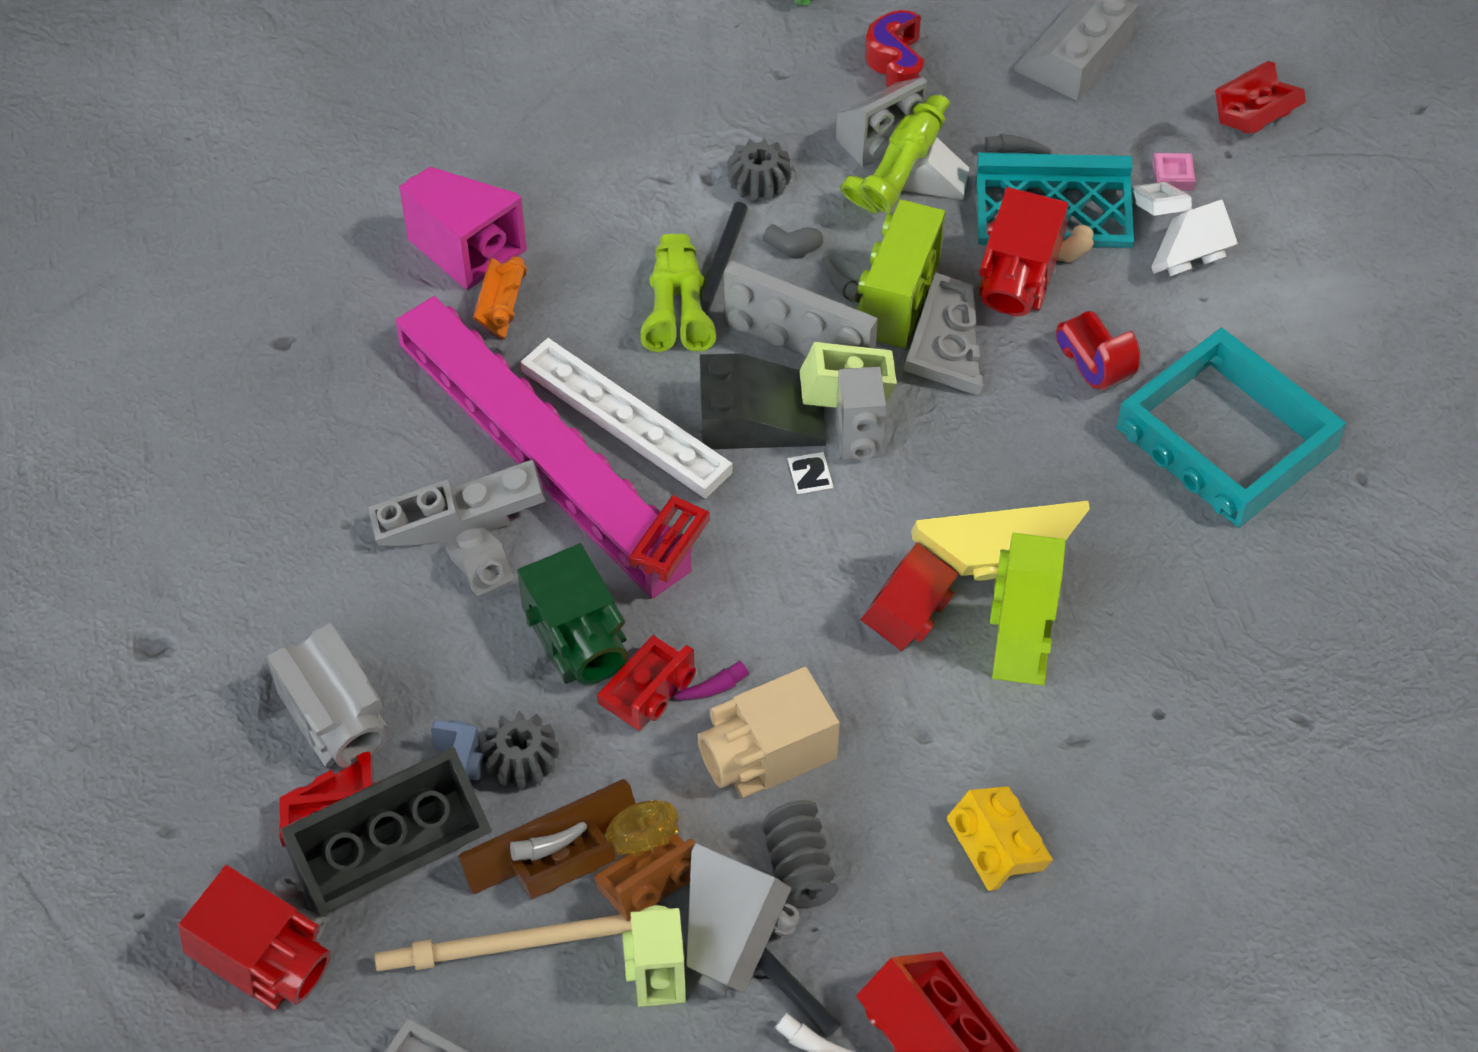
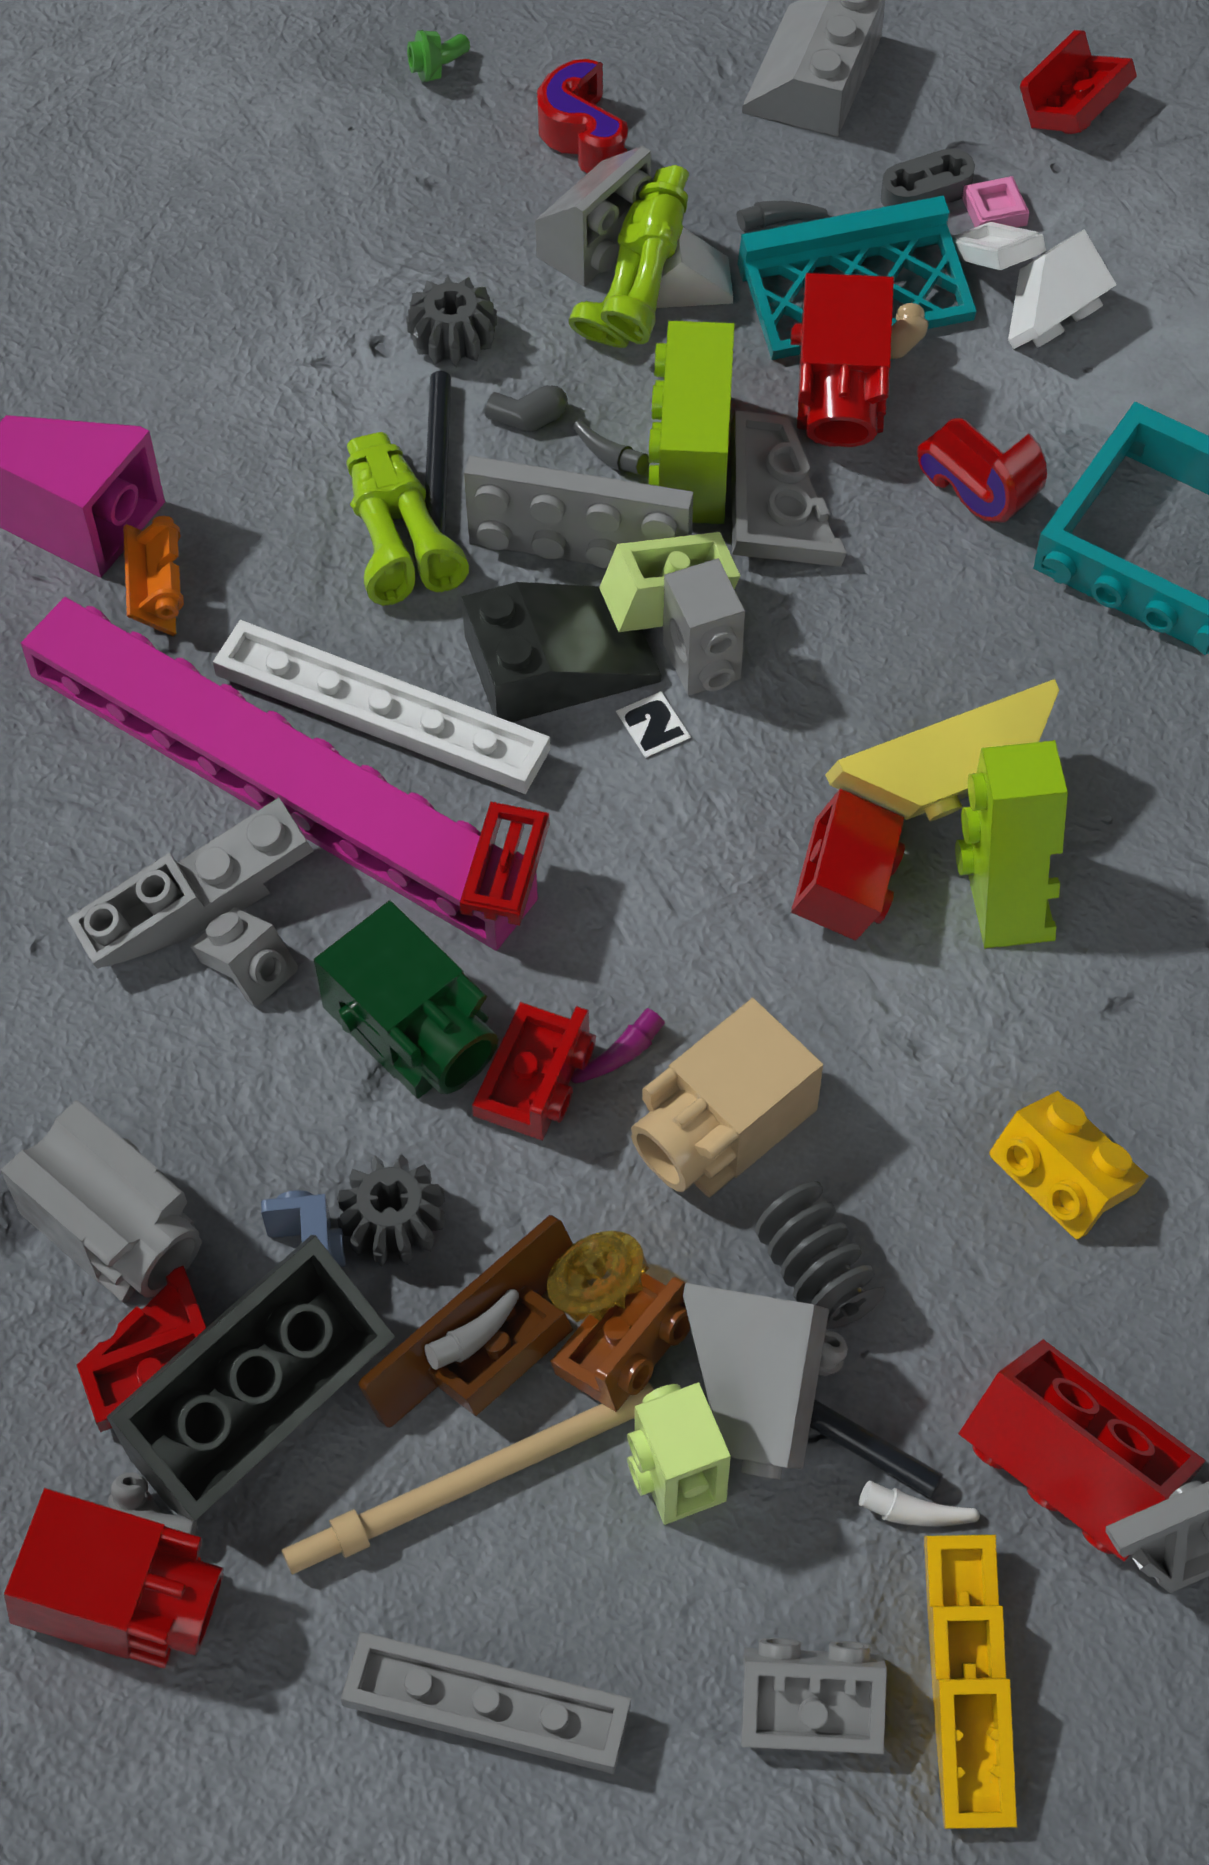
camera: 15 degrees left, 5 degrees up
none -> dark grey beam [880,148,975,207]

